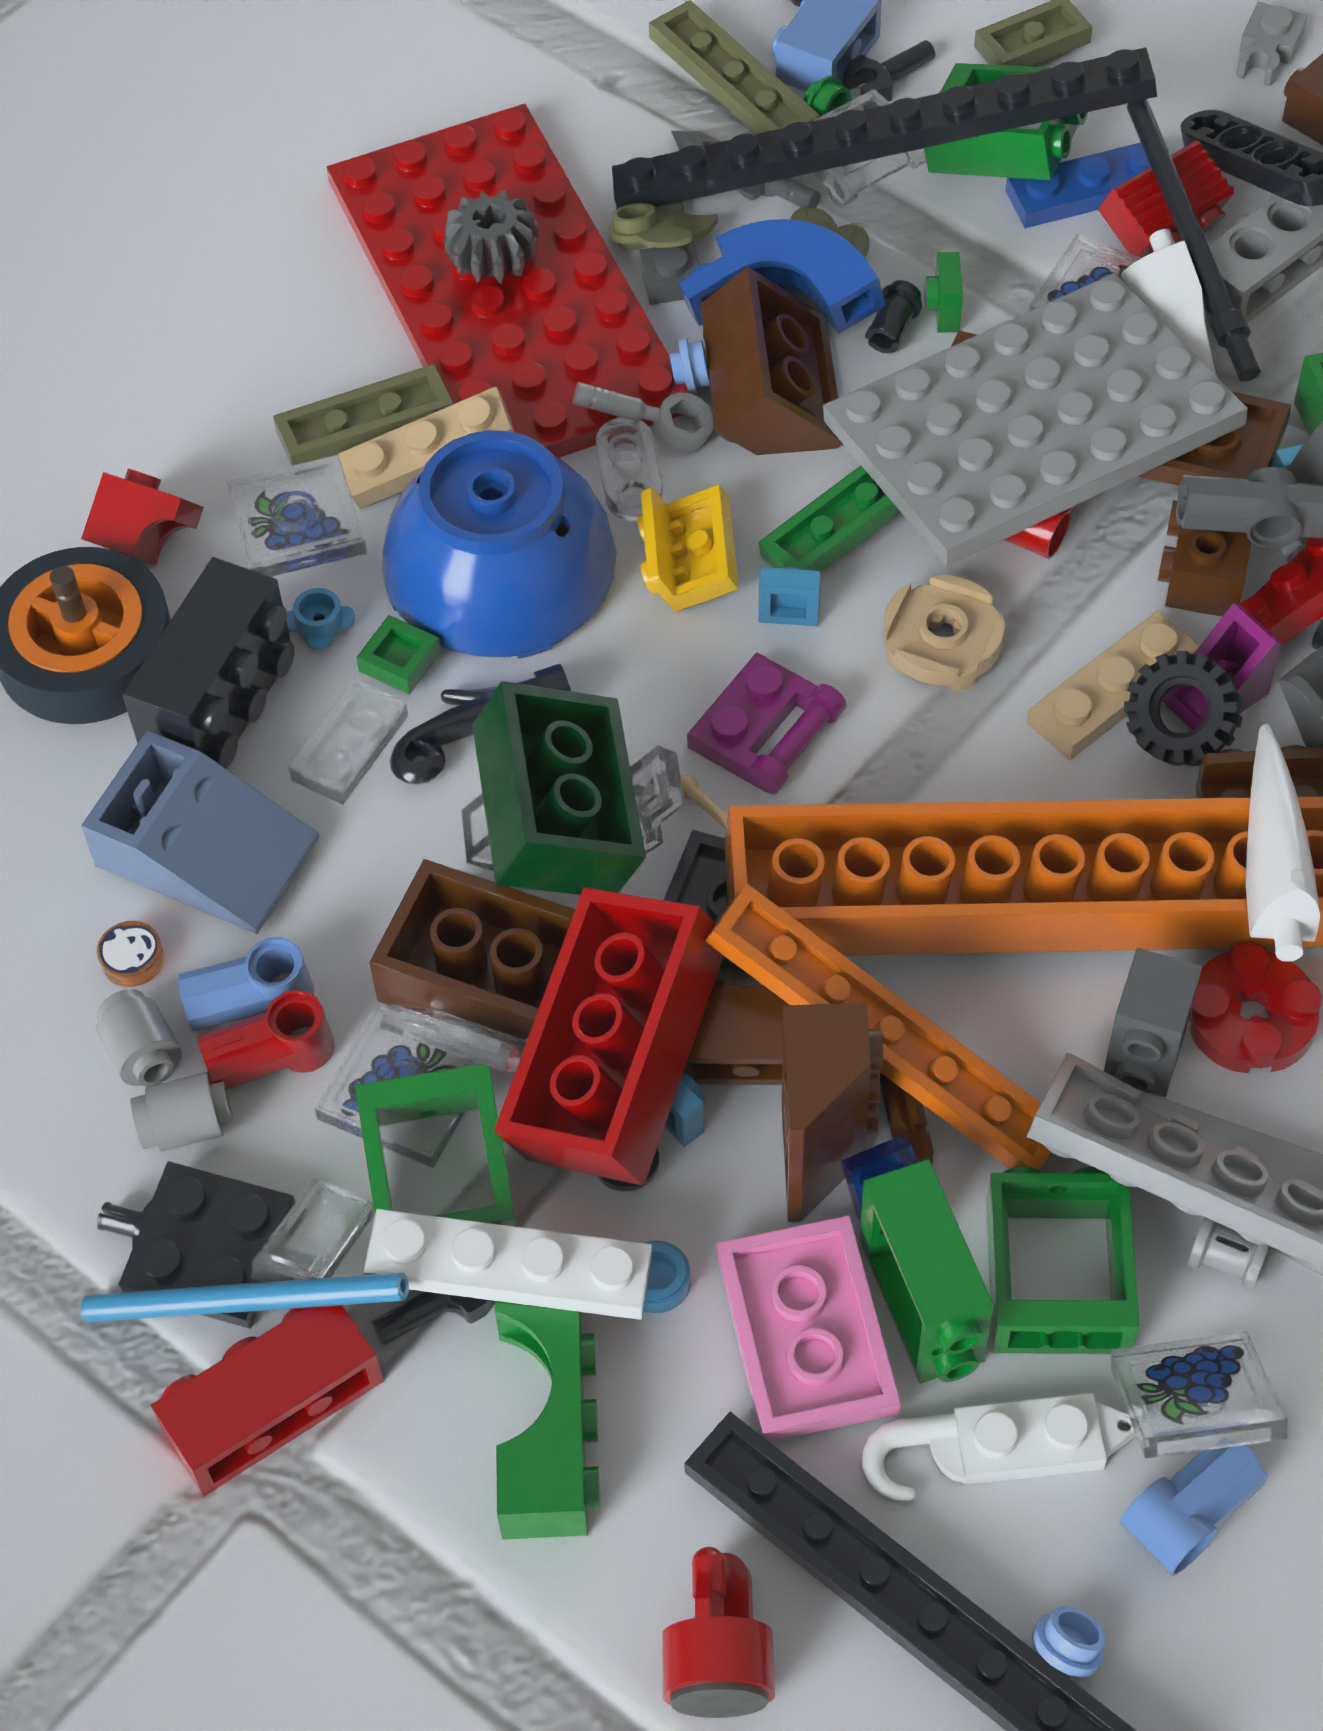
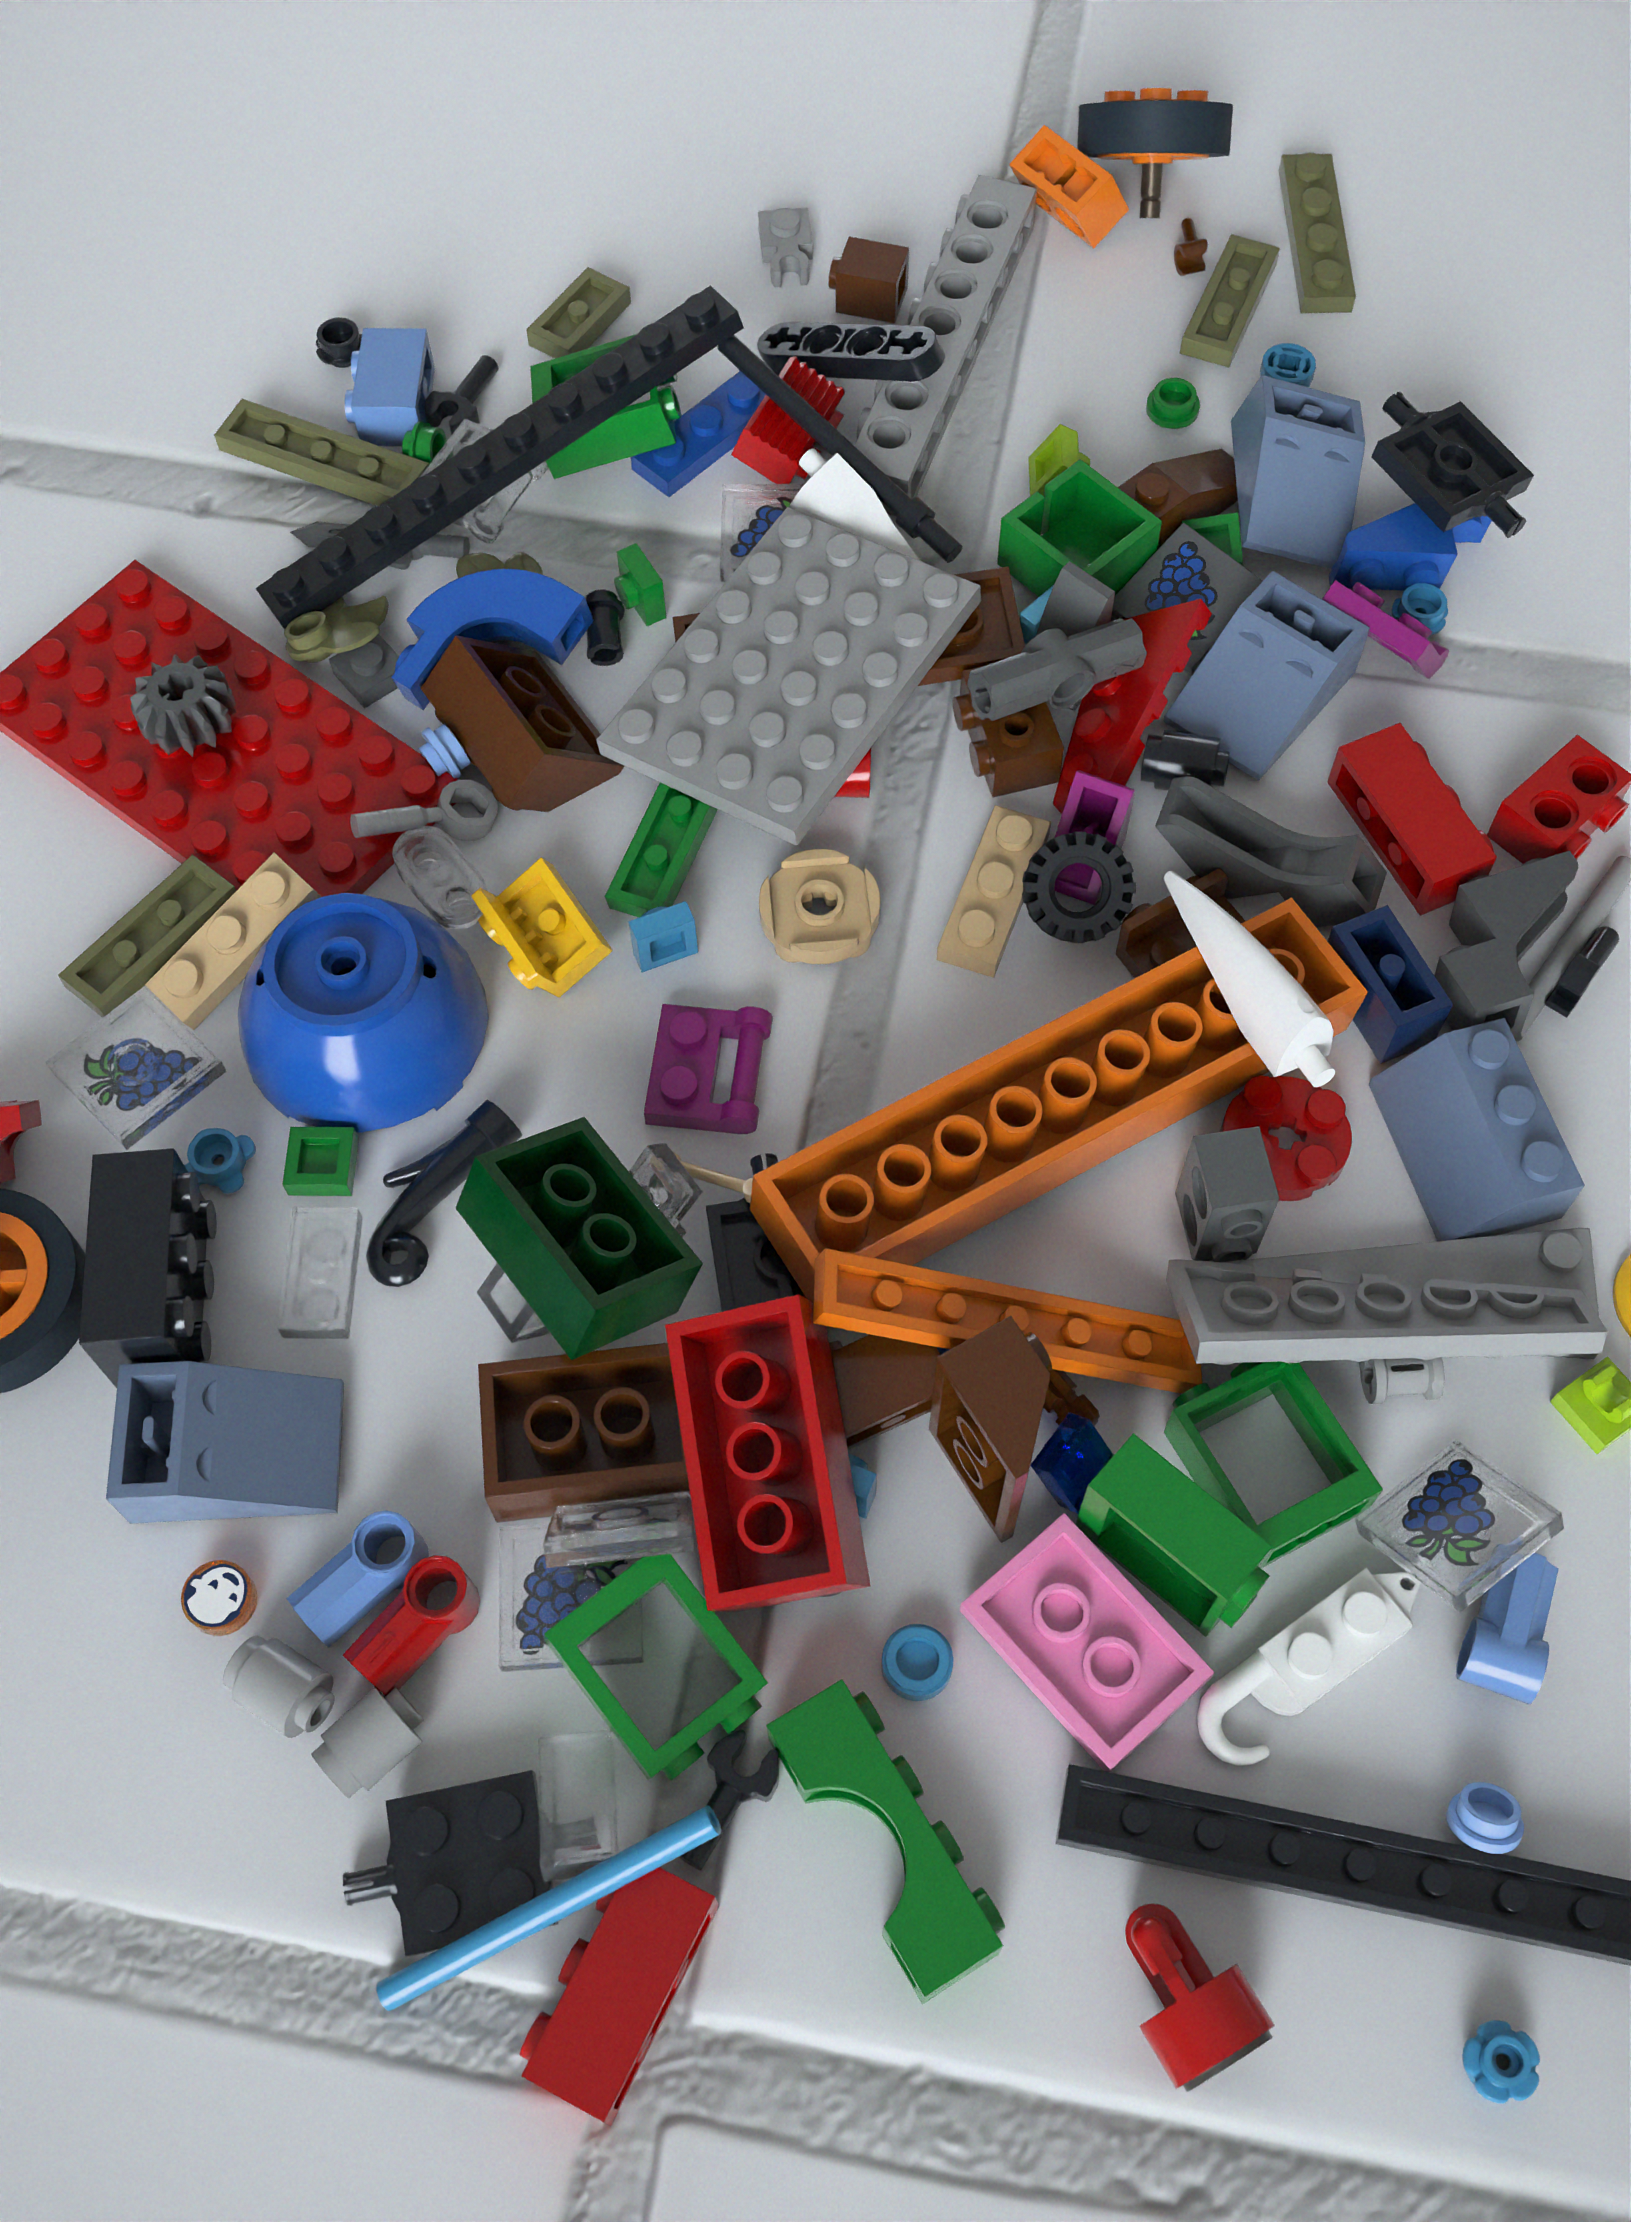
camera: 30 degrees left, 5 degrees up
white plate [363,1209,652,1320] -> none

